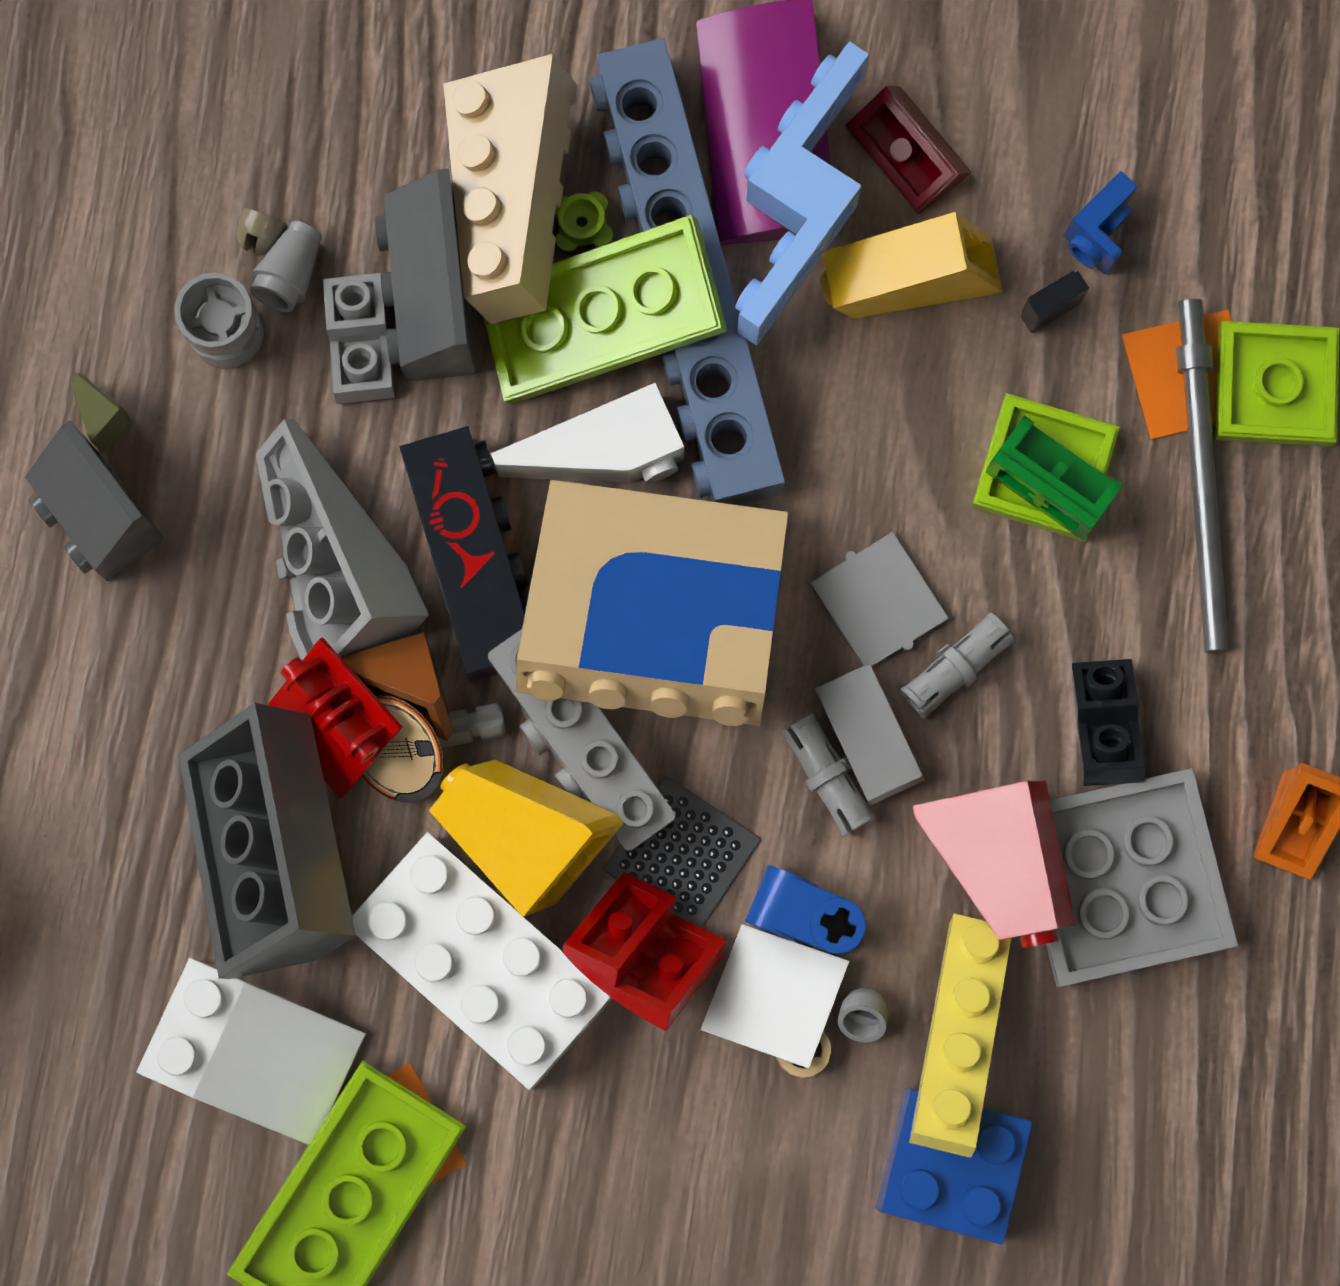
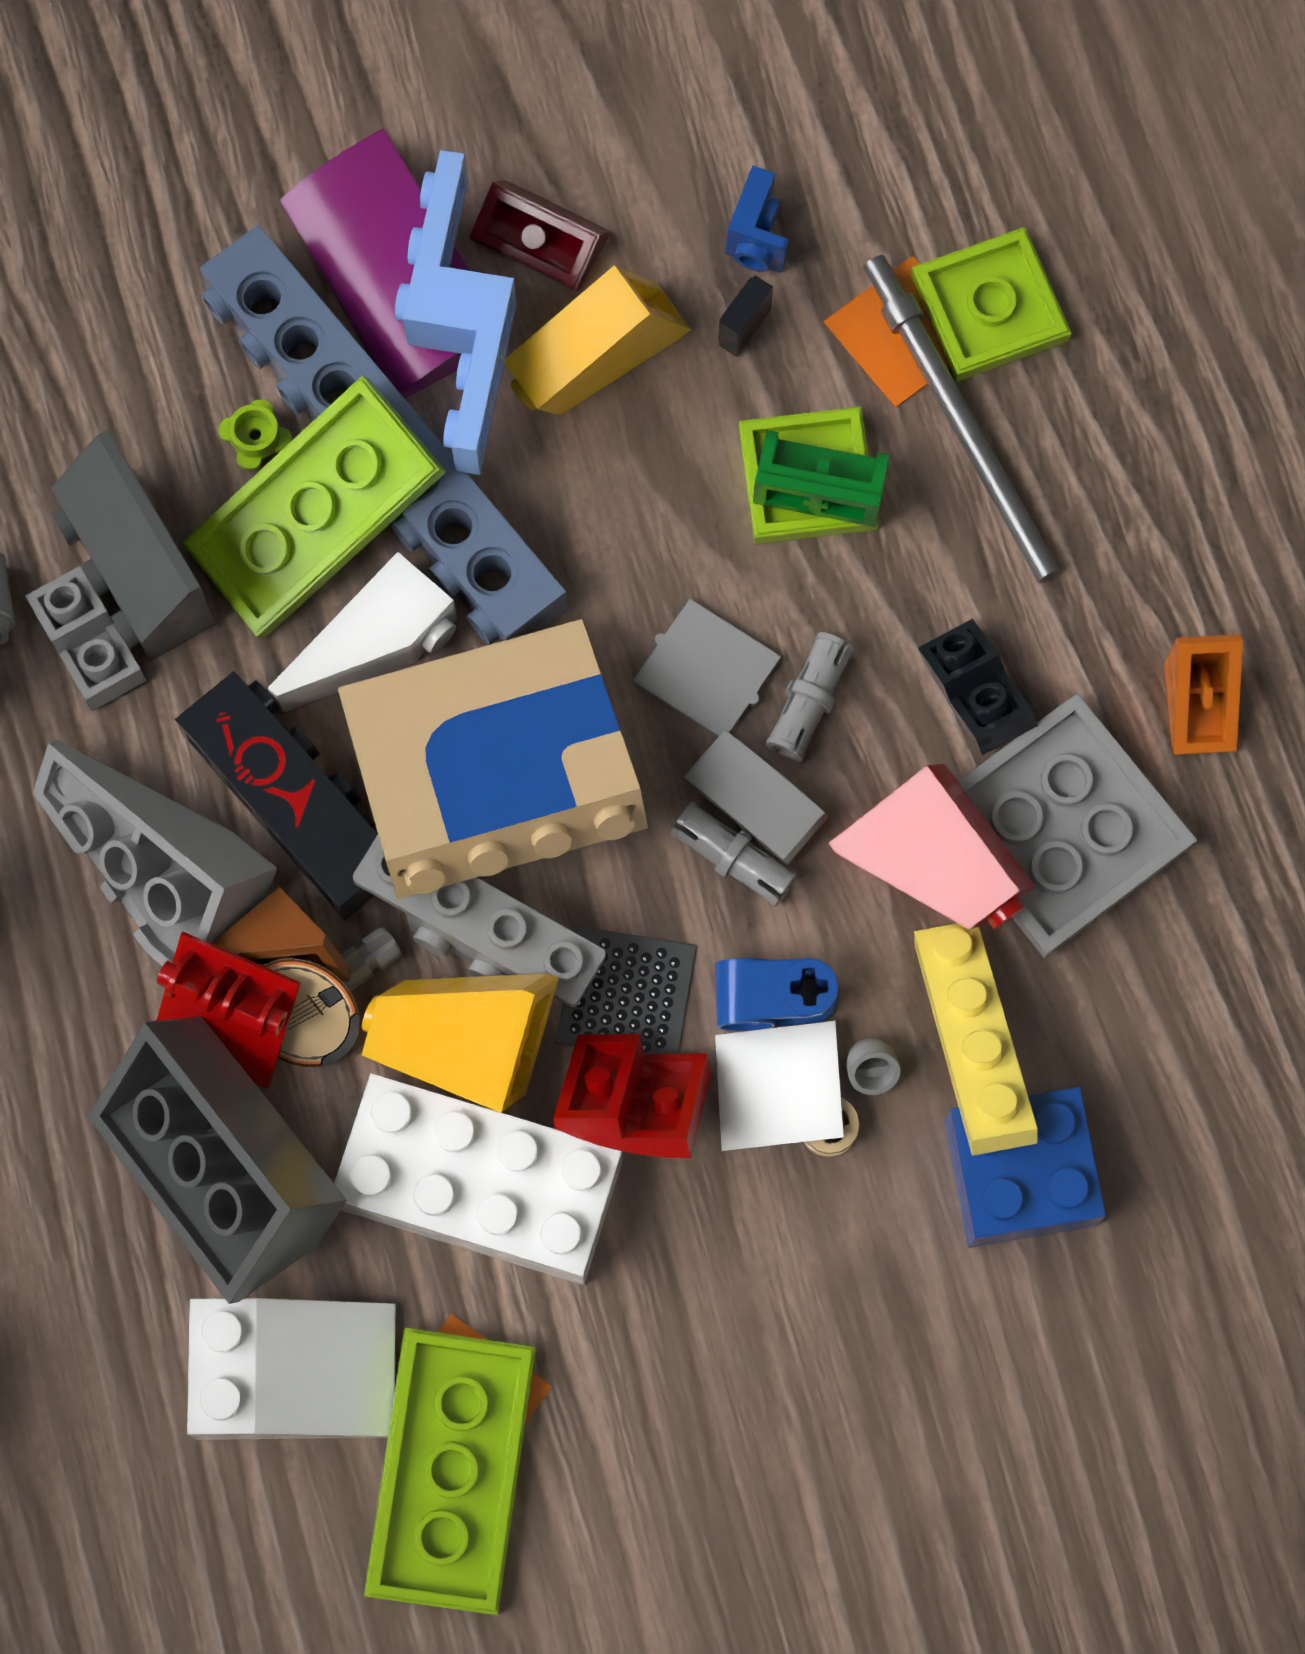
camera: 25 degrees left, 5 degrees down
tan wedge [443,54,578,324] -> none

